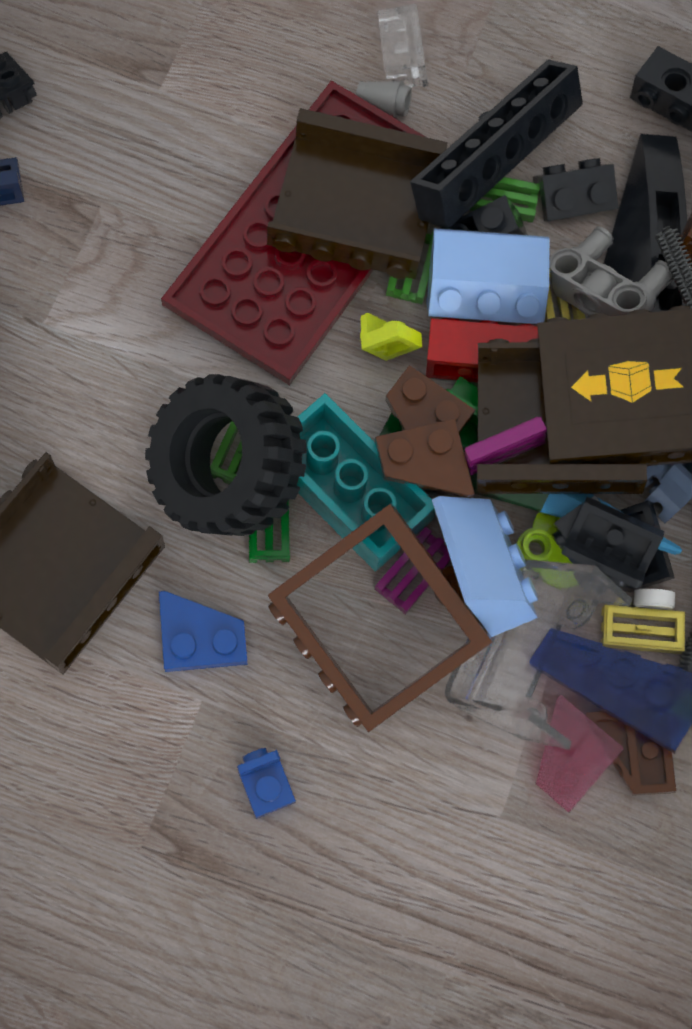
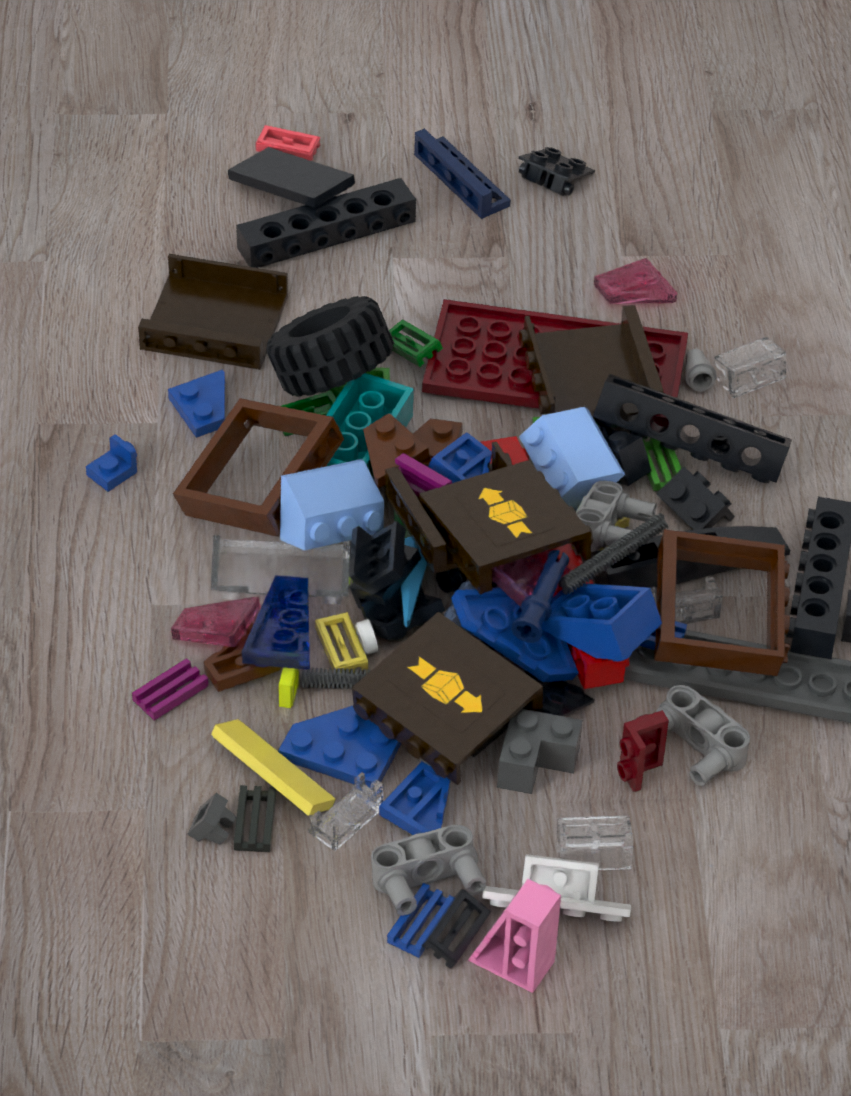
camera: 75 degrees right, 25 degrees down
neon yellow bracket [360,313,422,361] -> none
none -> magenta tile [132,658,209,721]
none -> green tile [389,320,443,367]
none -> blue wing [428,432,492,483]
none -> clear pink wing [594,258,677,304]

